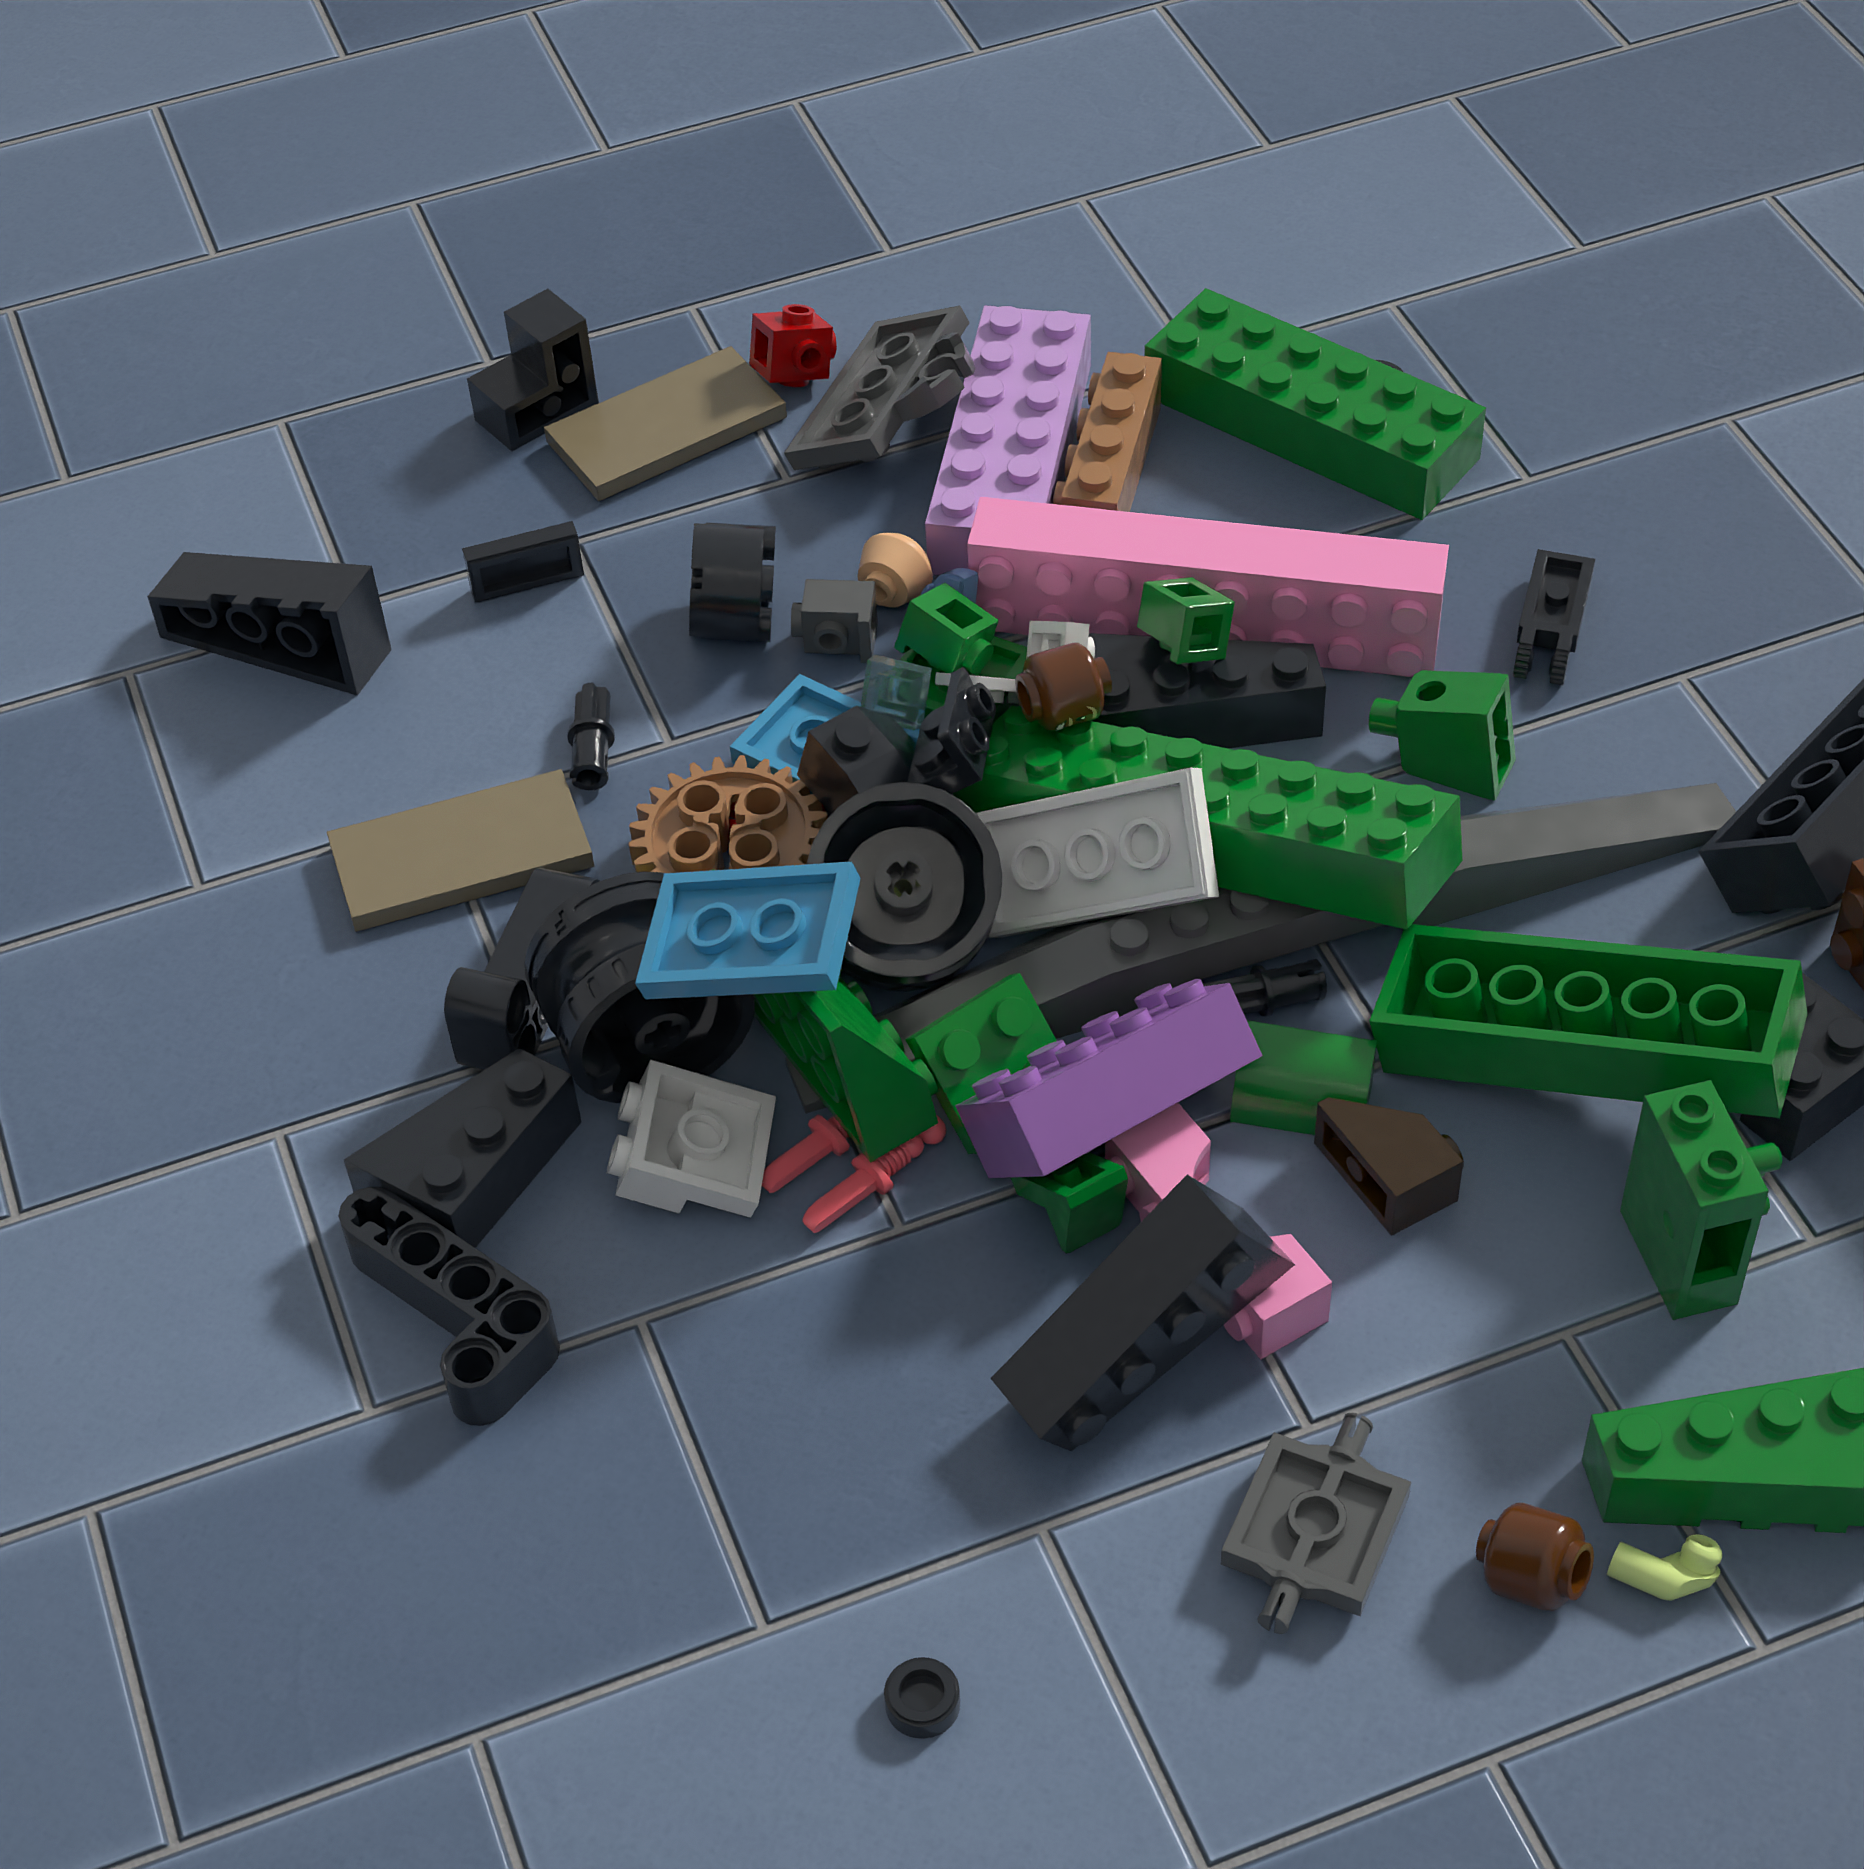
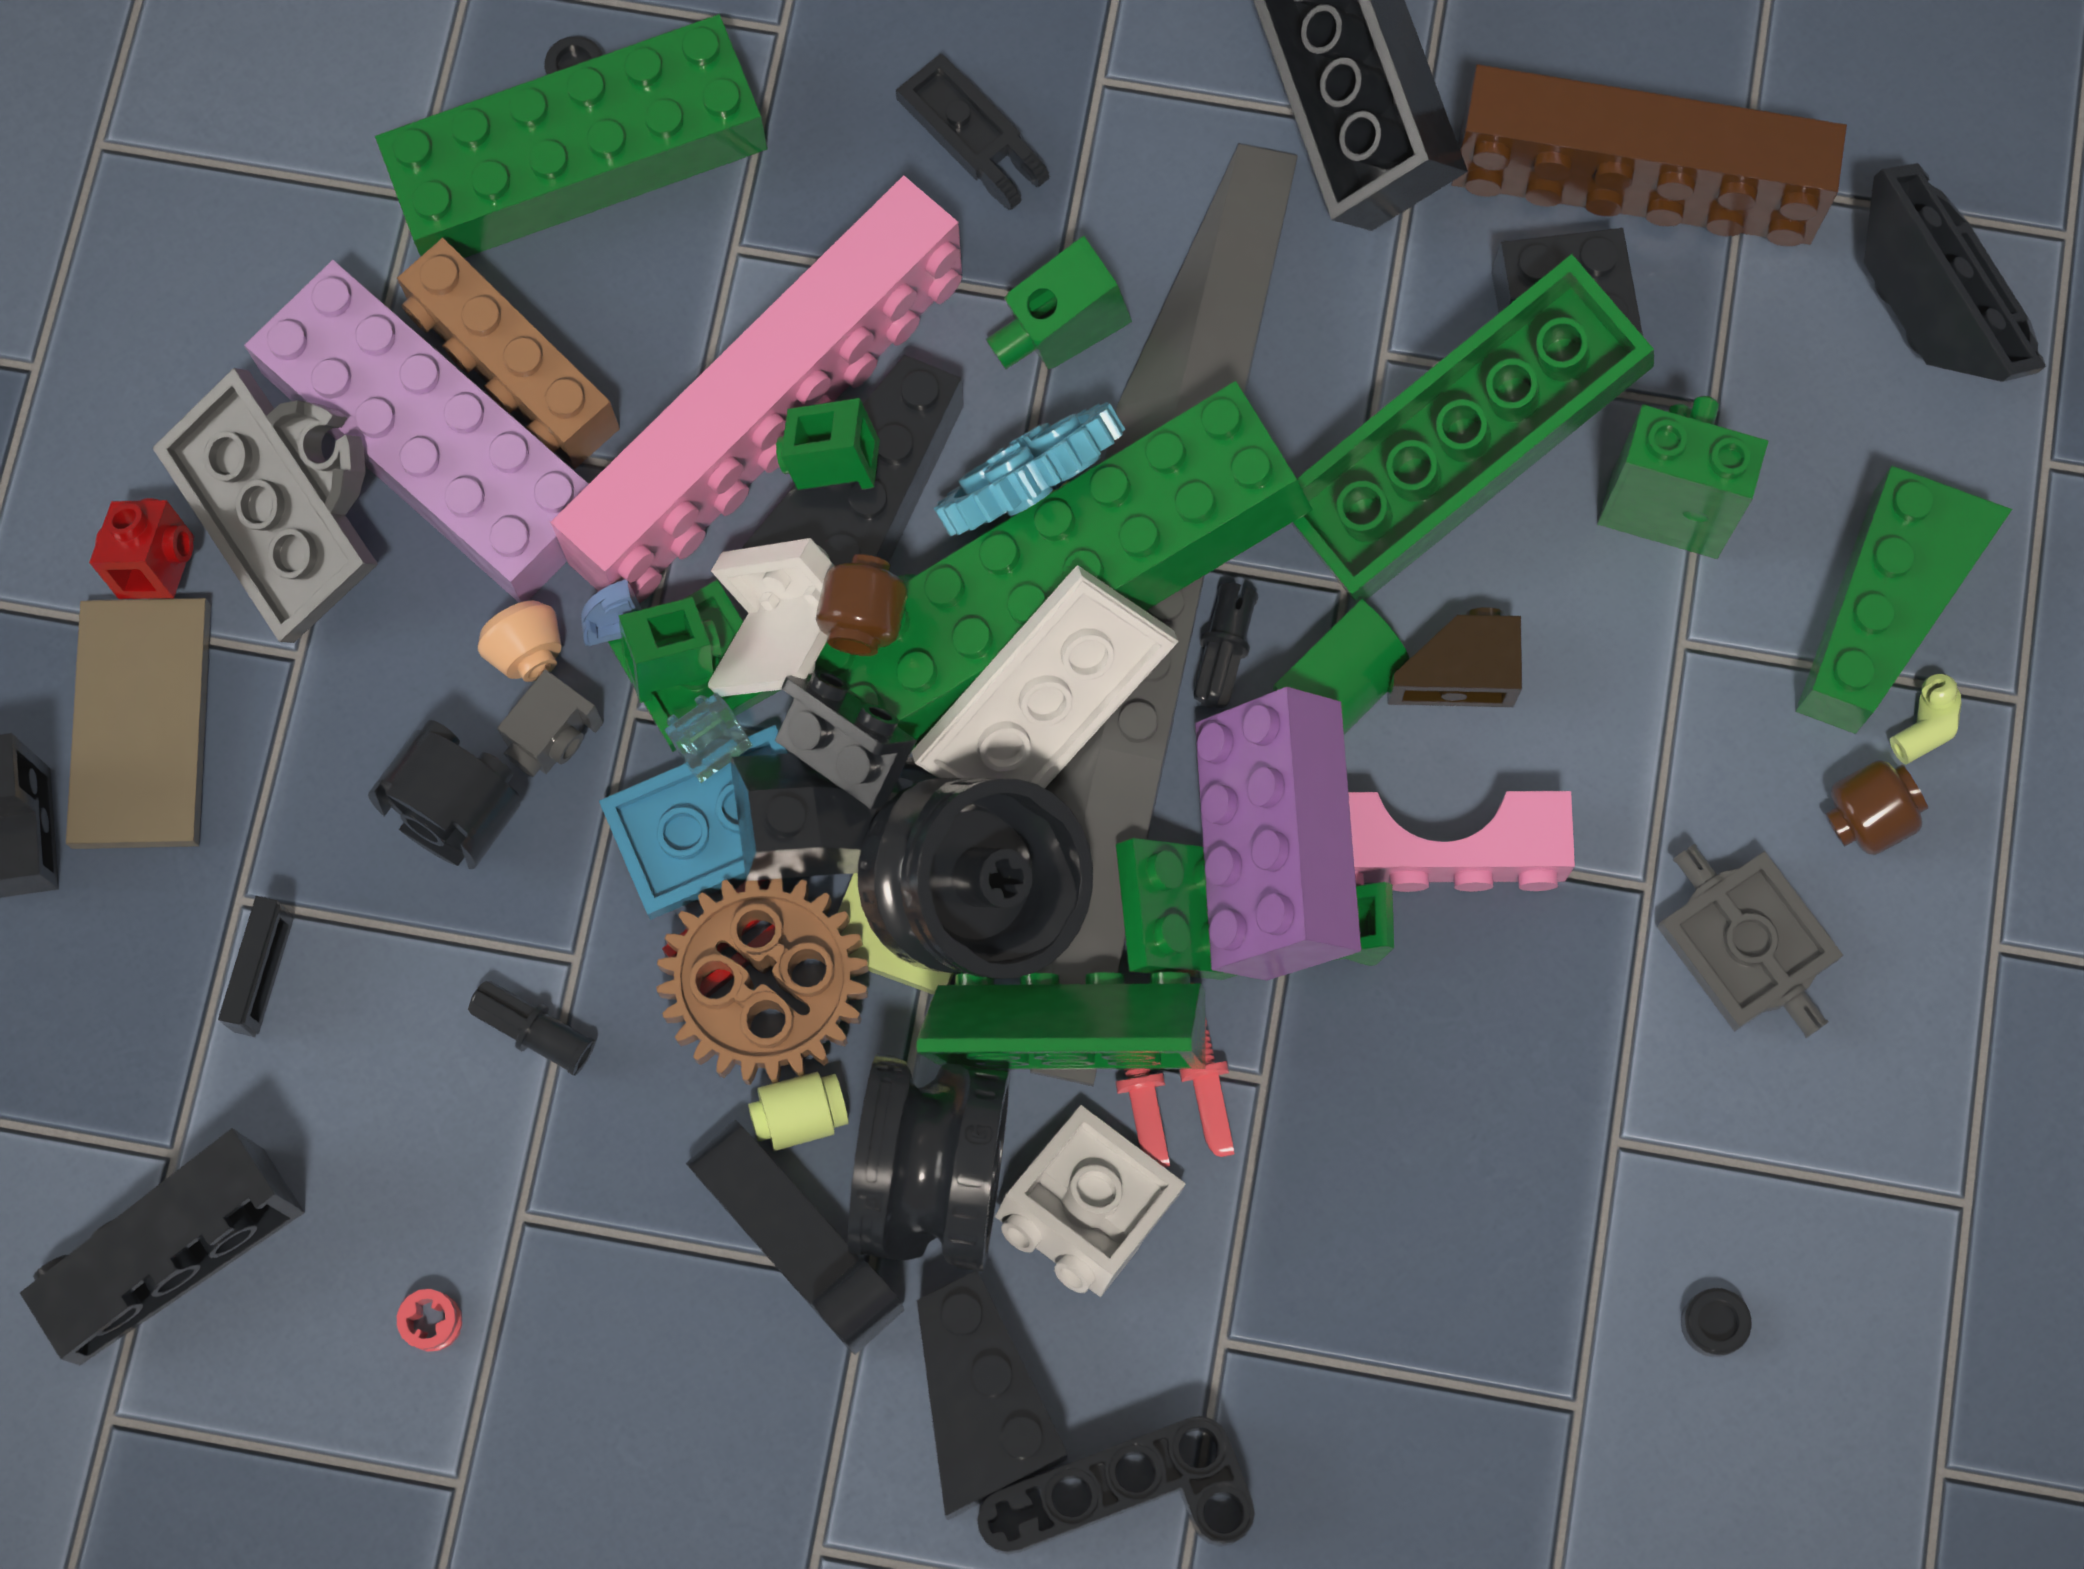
camera: 60 degrees left, 25 degrees up
dark tan tile [327,769,595,932] -> none
dark azure plate [635,862,861,999] -> none
black wedge [990,1174,1295,1451] -> none
none -> coral bush [397,1289,463,1352]
none -> medium azure gear [934,402,1125,536]

